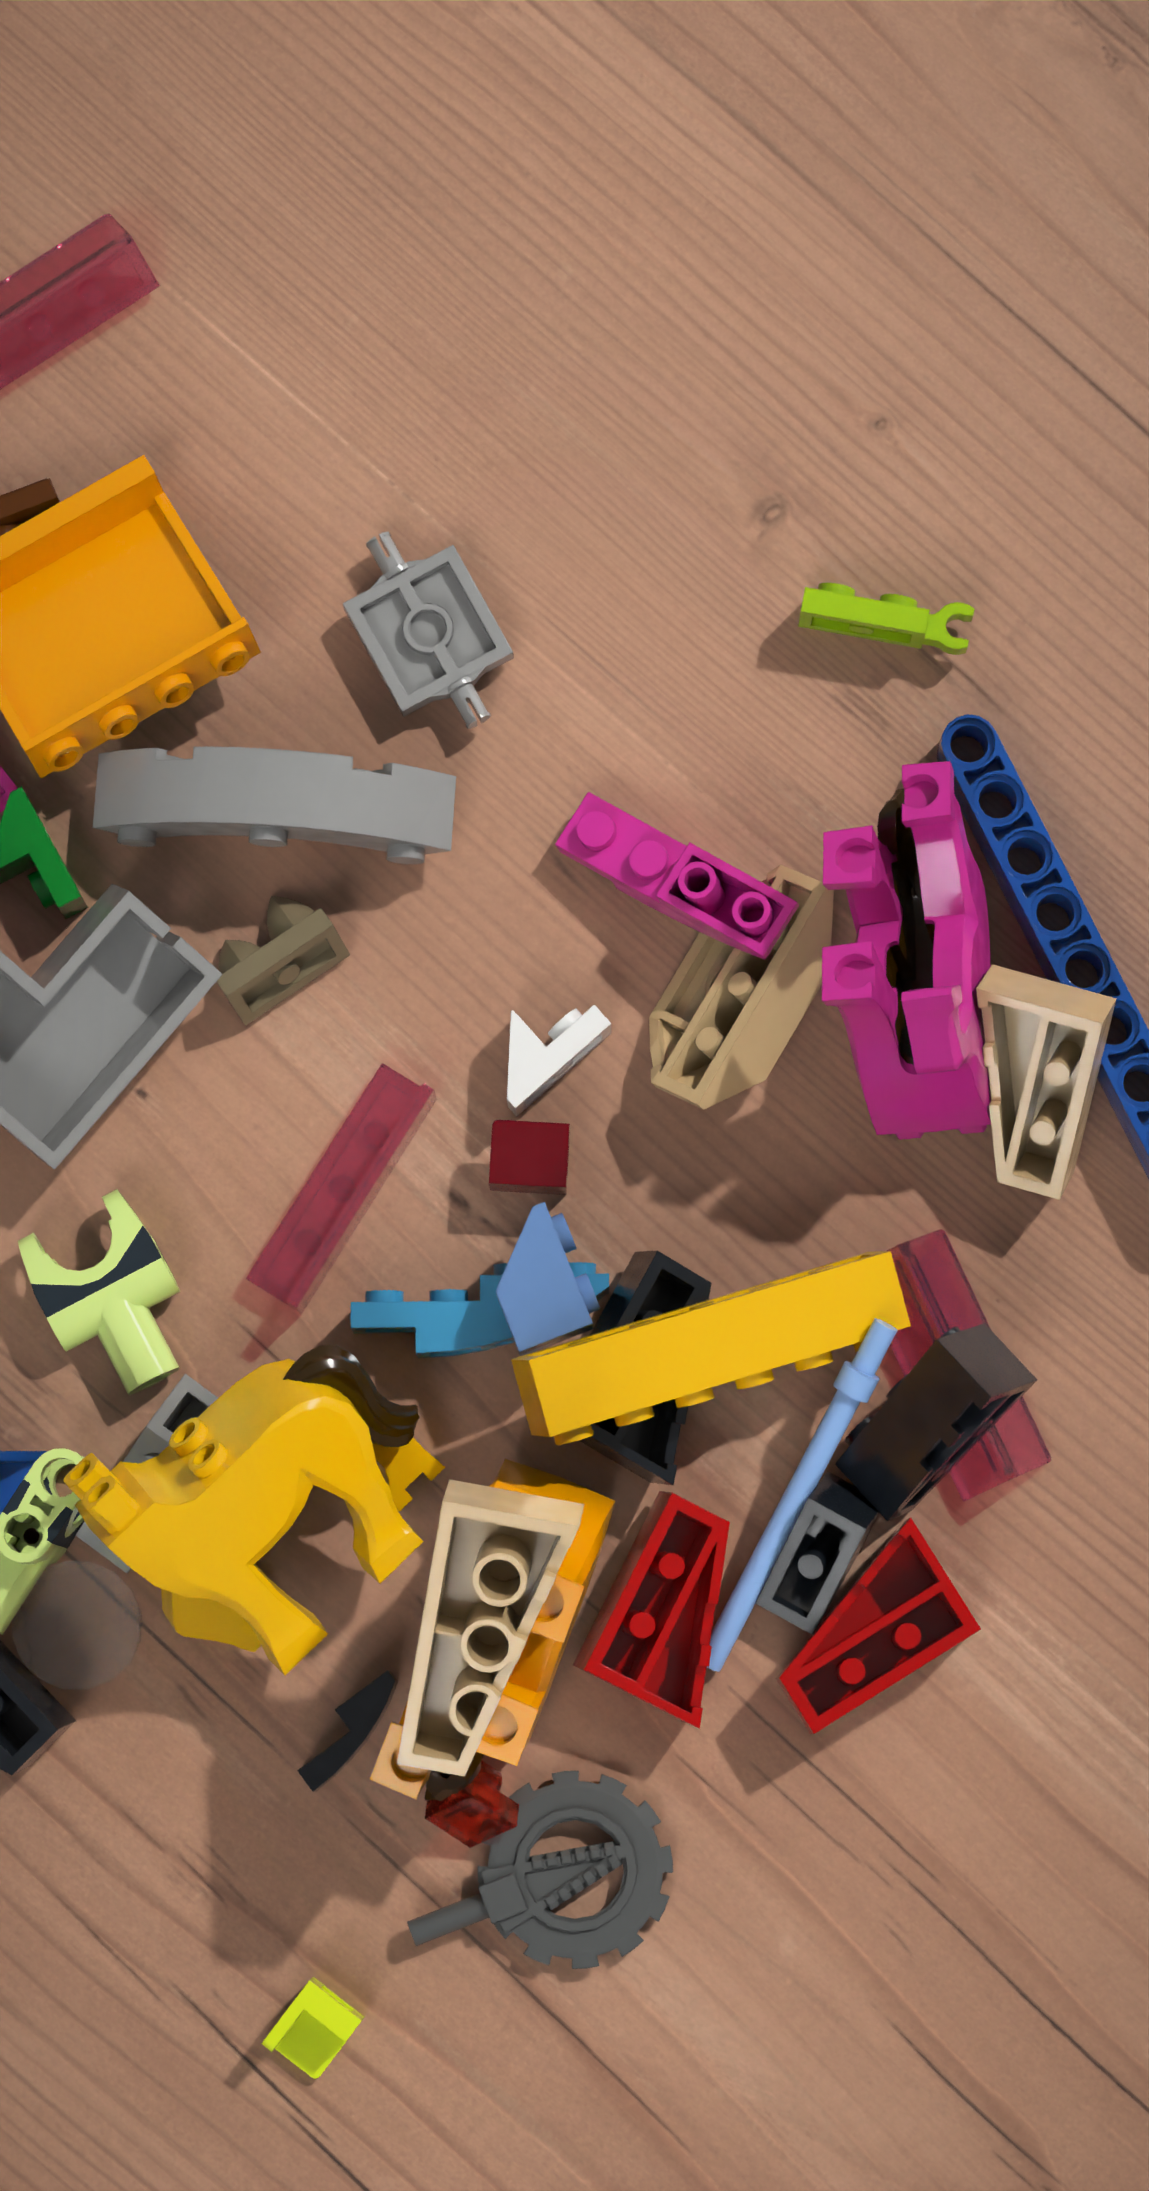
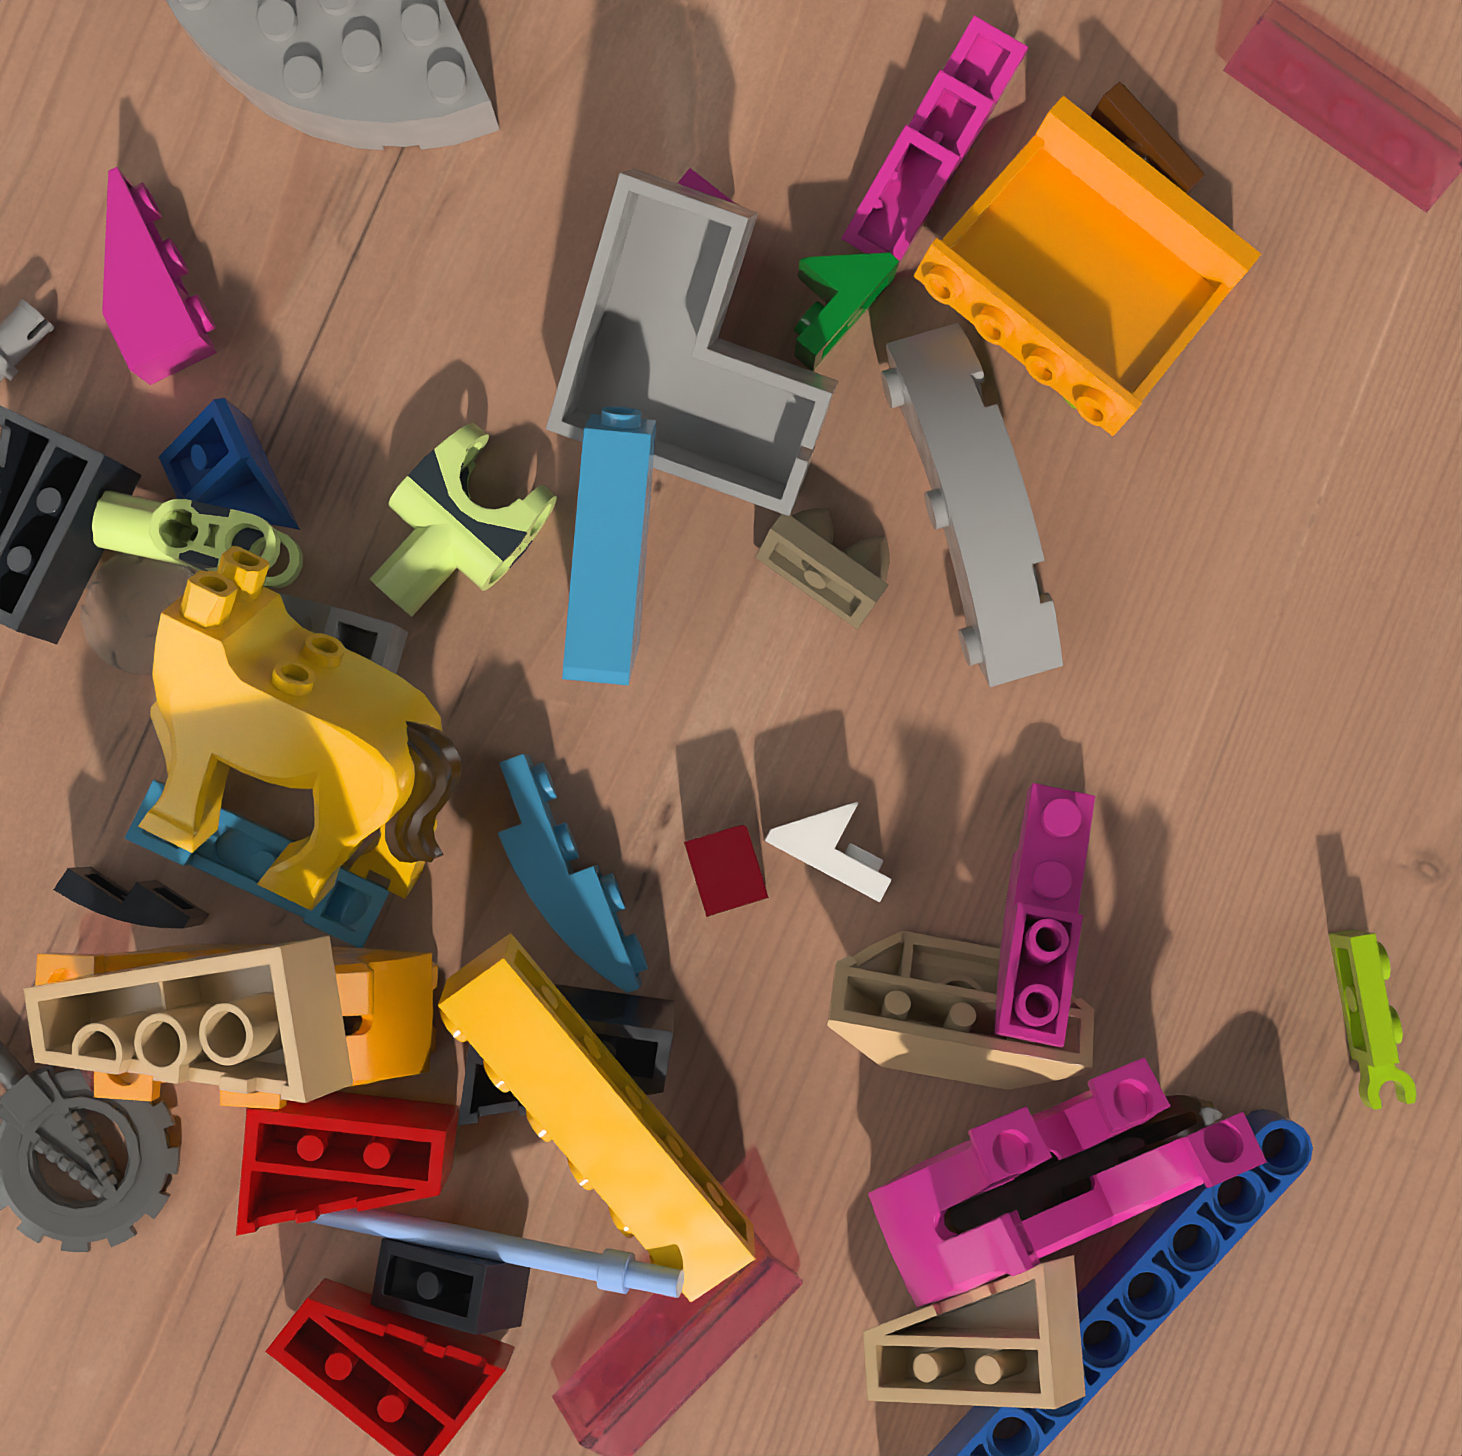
camera: 65 degrees right, 5 degrees up
clear pink panel [246,1063,437,1315] -> none
light grey plate [343,532,514,729] -> none
medium blue slope [496,1202,600,1356] -> none
black wedge [835,1323,1037,1521] -> none
none -> dark azure slope [124,780,390,948]
none -> dark azure slope [562,406,656,686]

